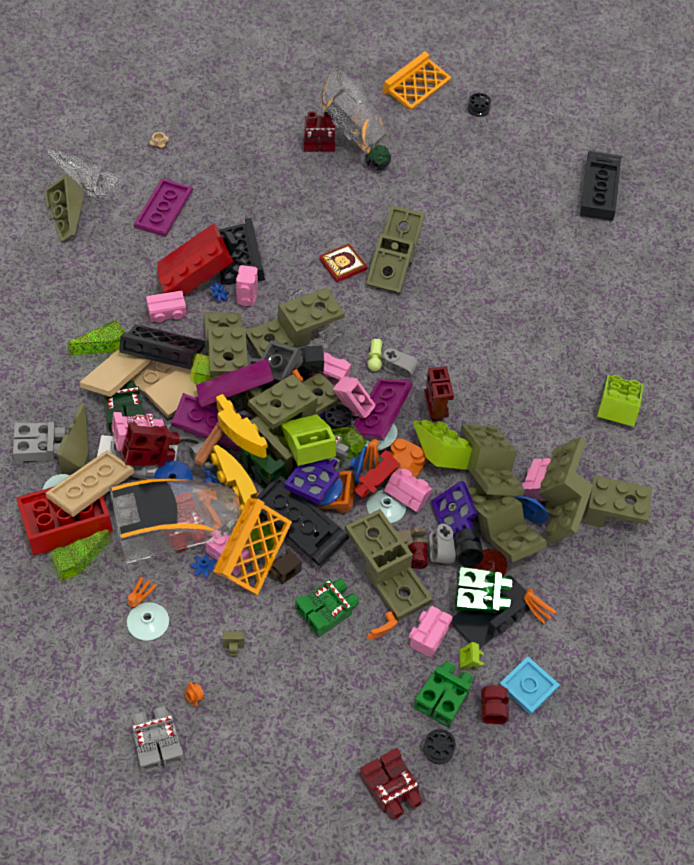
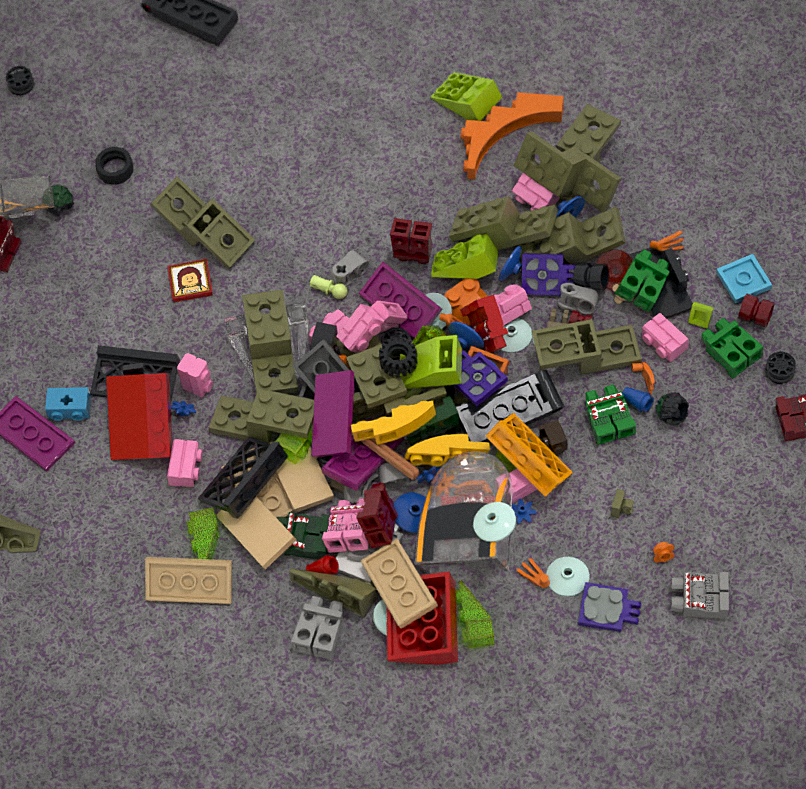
camera: 60 degrees left, 5 degrees up
none -> dark azure brick [45,387,91,421]
none -> black tyre [95,147,133,185]
none -> tan tile [145,557,232,604]
none -> red cone [306,555,339,575]
none -> bright pink brick [336,304,384,353]
none -> black tyre [379,337,418,377]
none -> orange arch [461,92,564,180]
none -> light aqua dish [473,502,516,542]
none -> blue dish [498,246,522,282]
none -> piece [578,582,642,632]
none -> blue cone [622,387,654,412]
none -> black piece [655,392,689,426]

